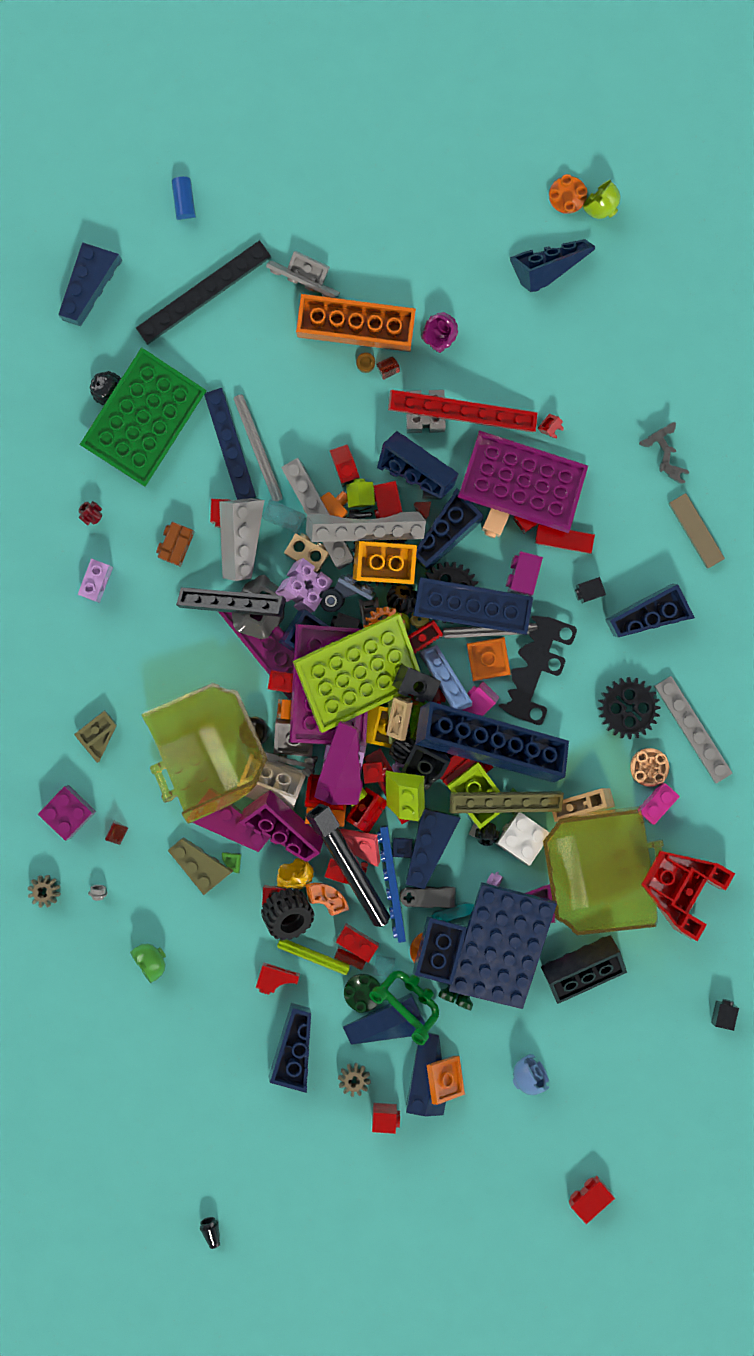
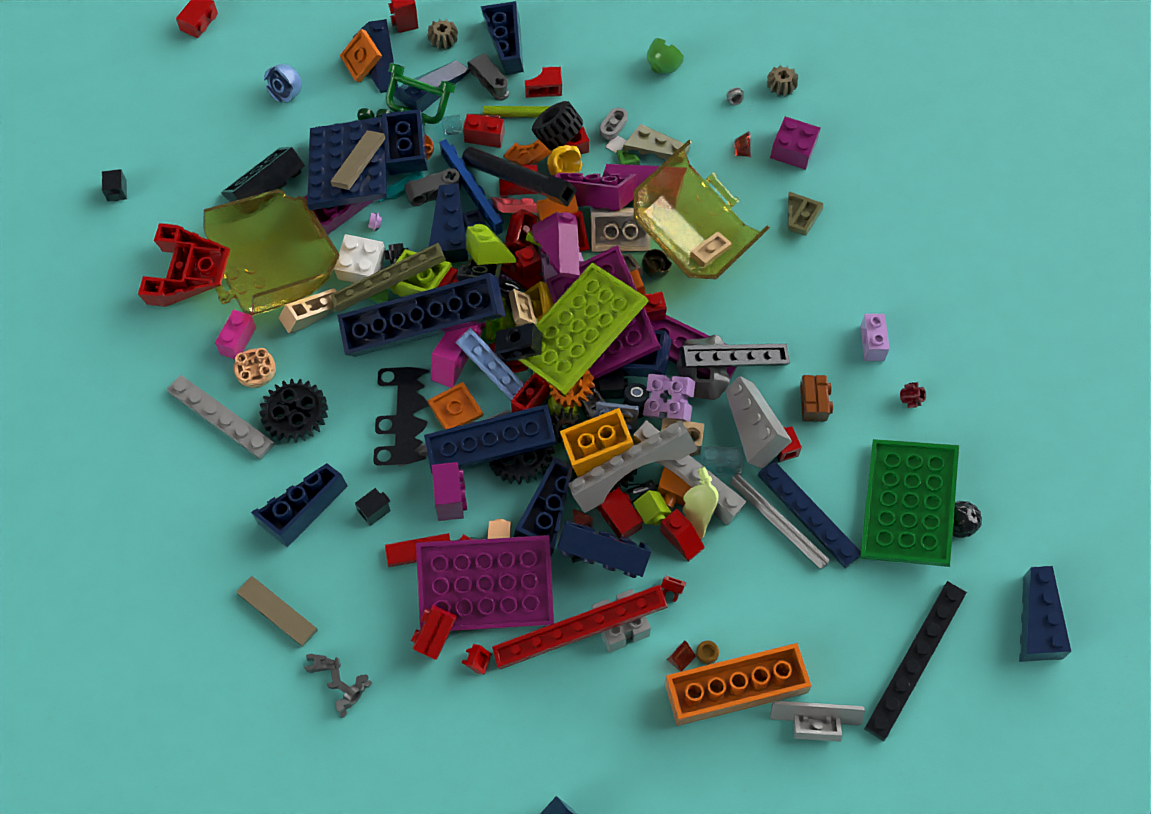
camera: 155 degrees right, 25 degrees down
blue brick [172,176,196,220] -> none
dark grey piece [257,750,318,777] -> none
dark green dish [344,974,381,1013] -> none
magenta hair [421,312,458,353] -> none
none -> dark tan tile [331,130,385,190]
none -> red brick [411,605,457,660]
none -> dark grey piece [467,53,509,100]
none -> light grey plate [600,108,628,140]
none -> white sticker [605,136,627,153]
none -> red tile [661,575,686,602]
none -> yellowish green animal [683,467,719,539]
none -> tan plate [690,232,732,268]

